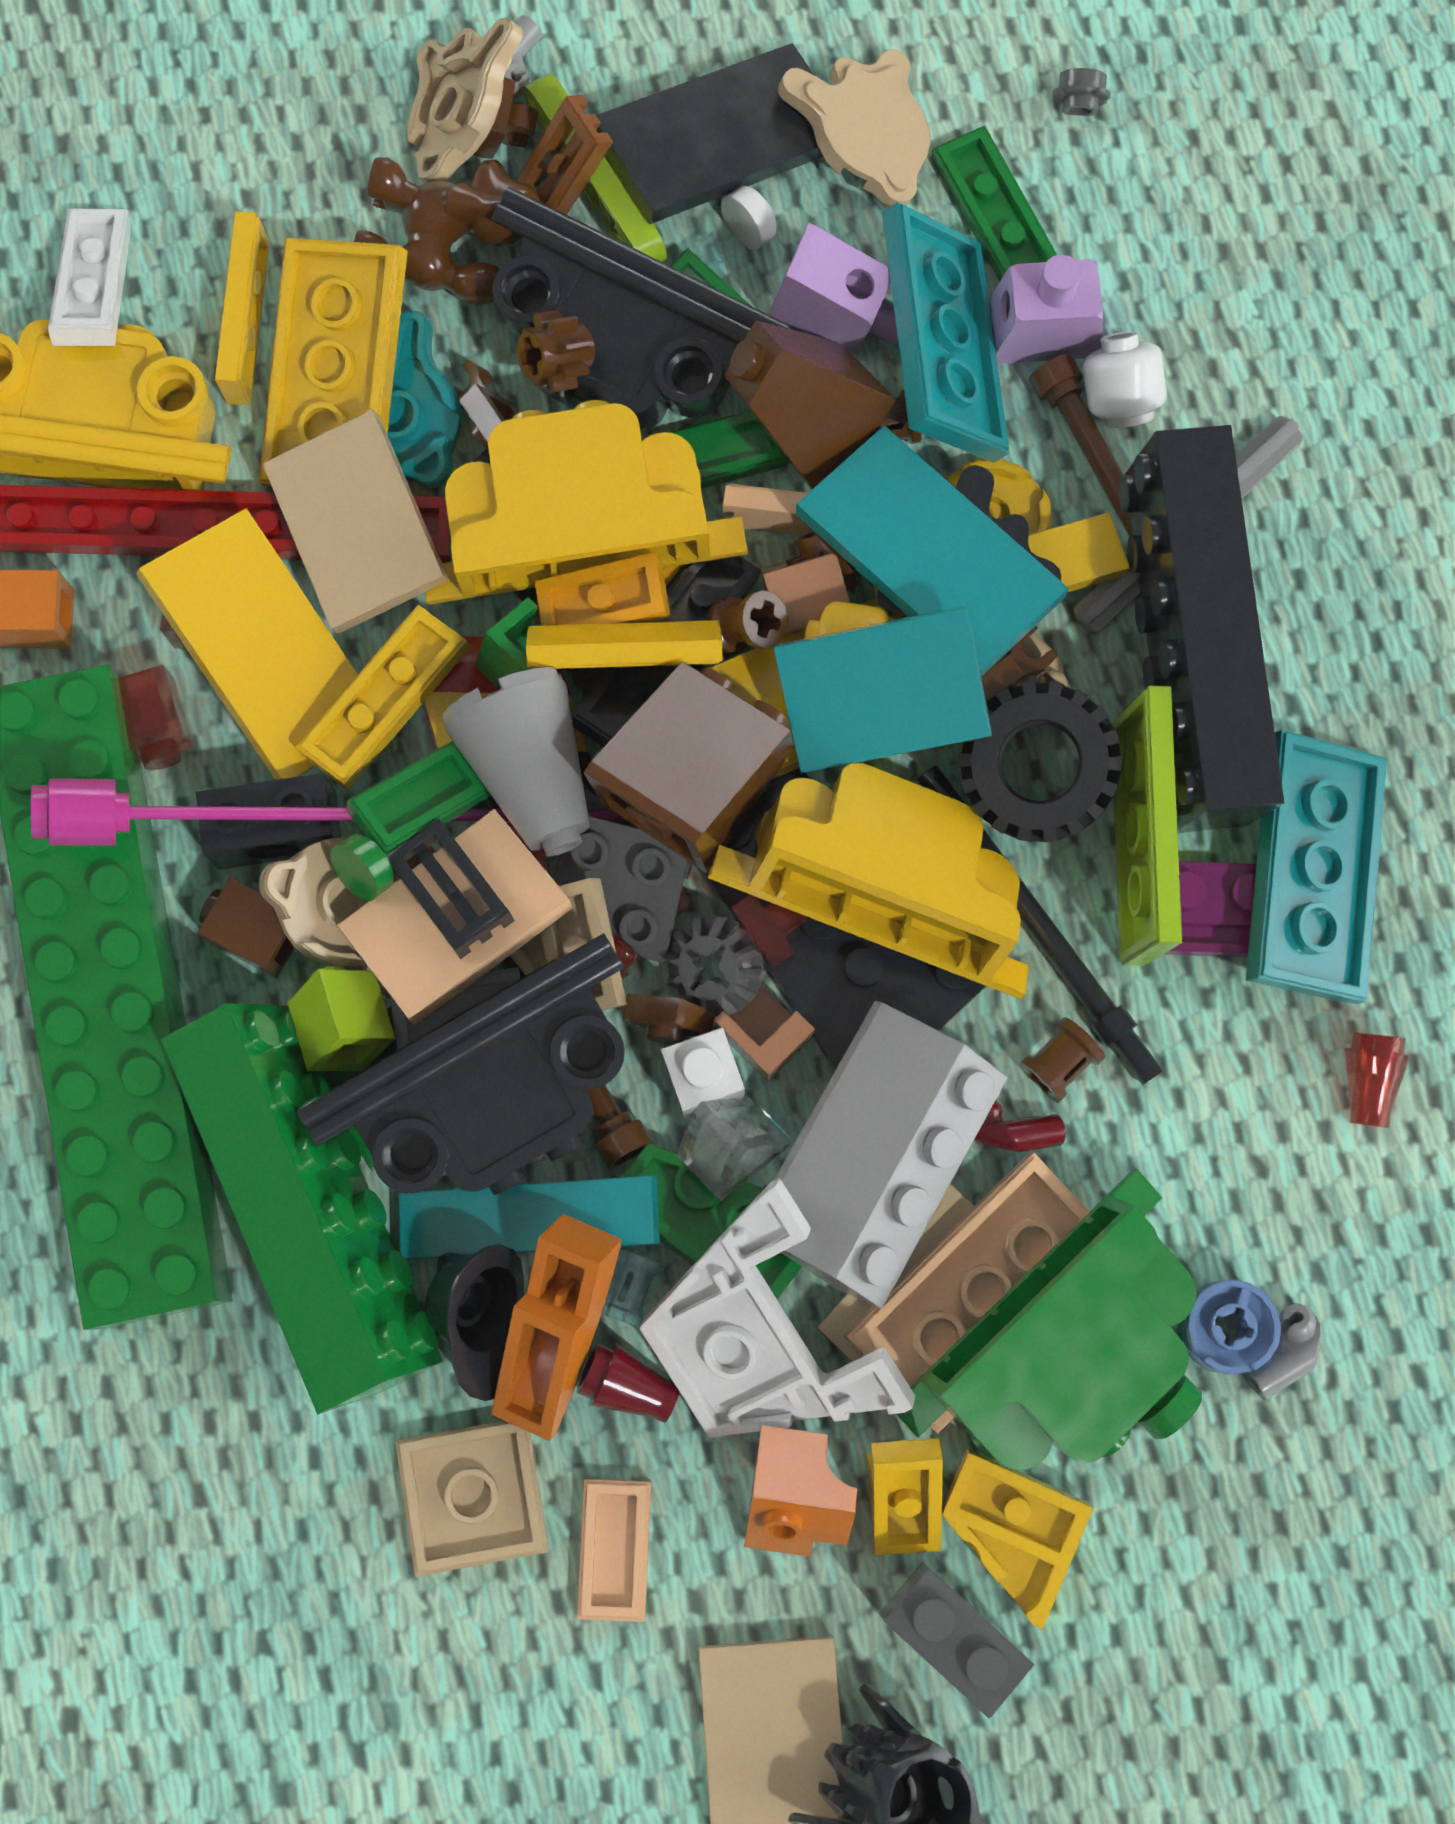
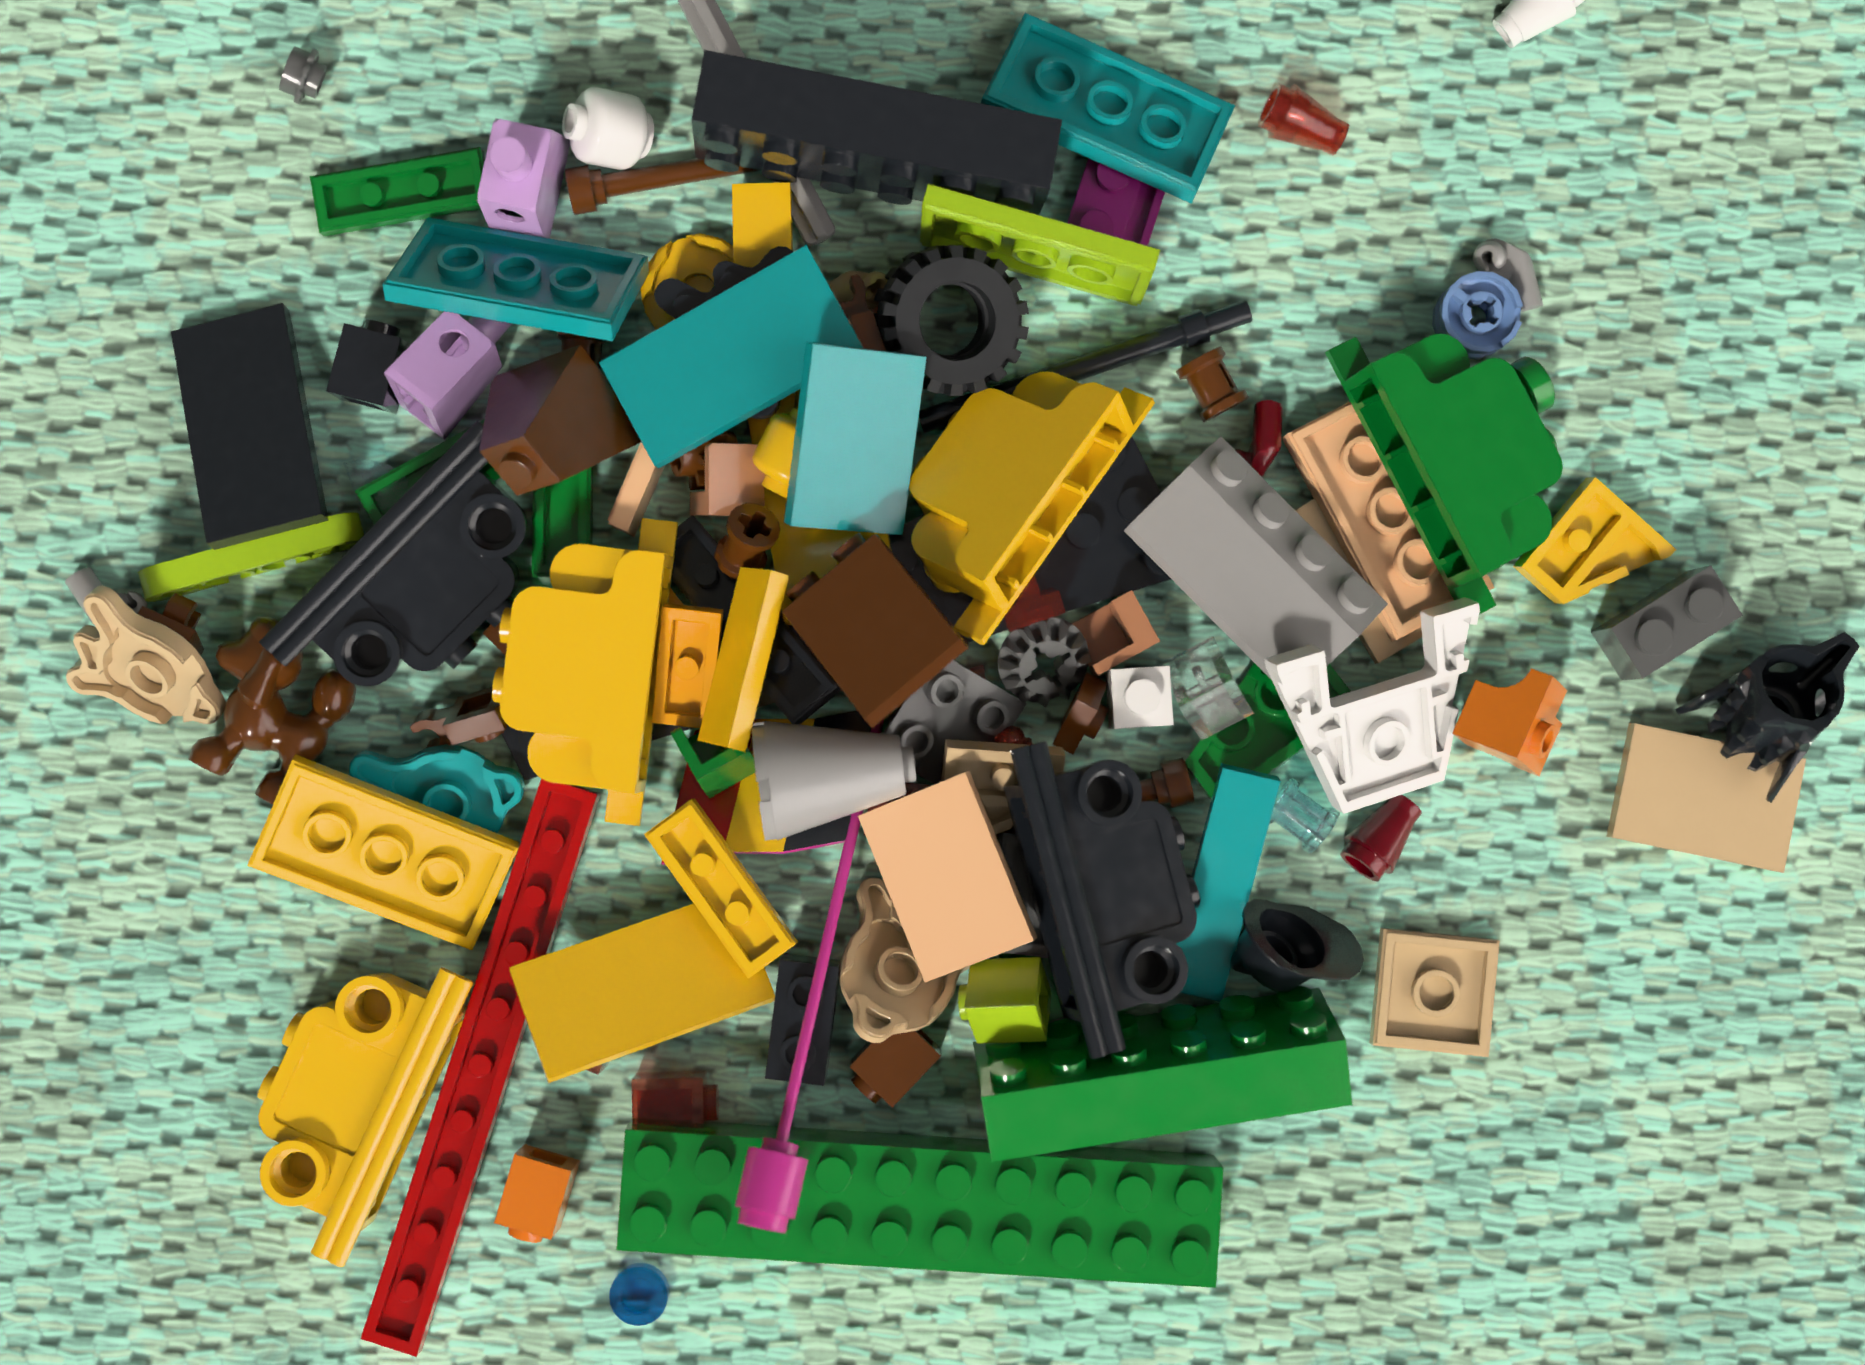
camera: 70 degrees left, 10 degrees up
white tile [48,209,131,346] -> none
yellow tile [215,211,270,405] -> none
tan tile [262,409,449,634] -> none
green tile [330,834,393,901] -> none
green tile [346,741,490,855] -> none
black tile [386,819,515,959] -> none
orange slope [491,1214,622,1441] -> none
dark orange tile [515,95,613,215] -> none
reddish brown gear [517,310,595,393] -> none
light nougat tile [577,1479,651,1622] -> none
white tile [721,185,776,250] -> none
tan tile [778,49,931,208] -> none
yellow slope [867,1438,943,1556] -> none
none -> black brick [326,319,410,414]

